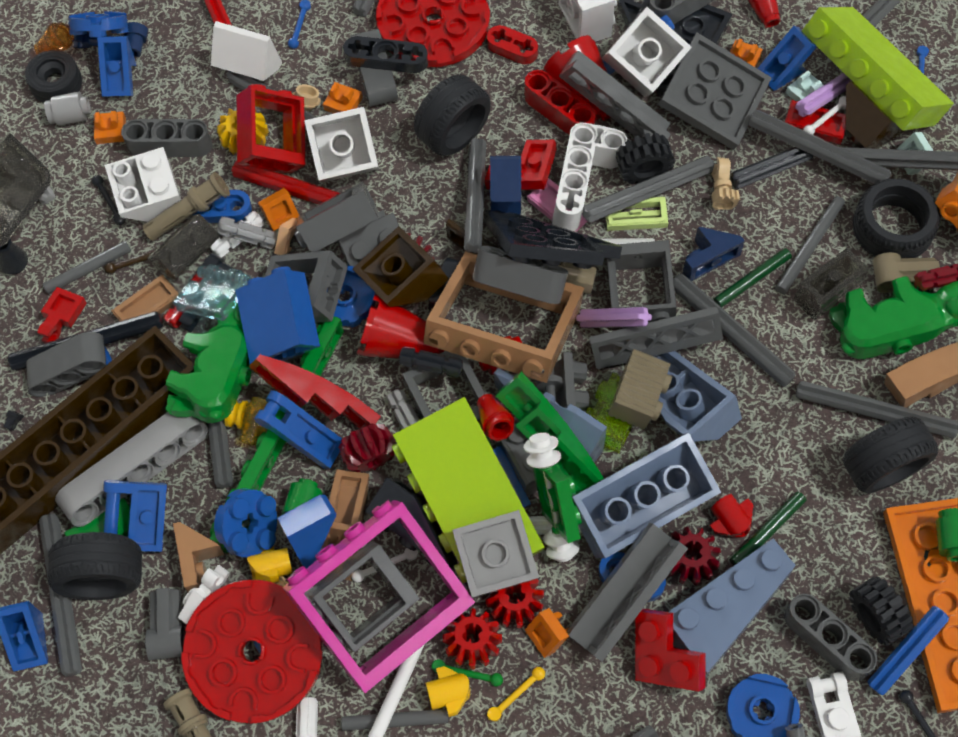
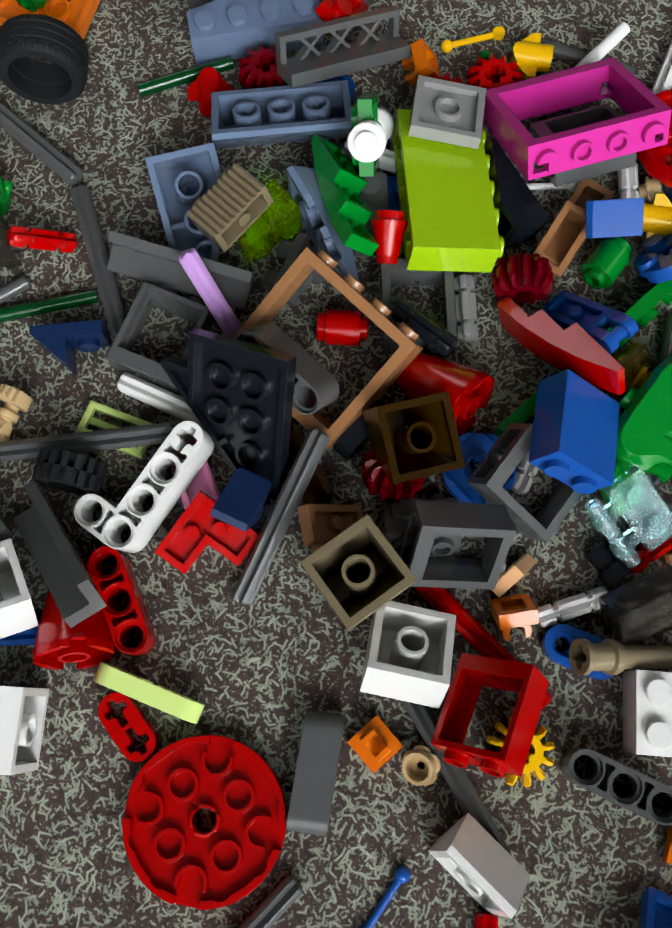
camera: 155 degrees left, 10 degrees up
light grey axle [217,216,277,249] -> none
black beam [343,36,428,73] -> none
black tyre [414,74,491,156] -> none
none -> red axle [6,225,77,253]
none -> yellowish green beam [93,661,205,724]
none -> medium nougat slope [297,504,363,552]
none -> dark tan slope [300,514,417,631]

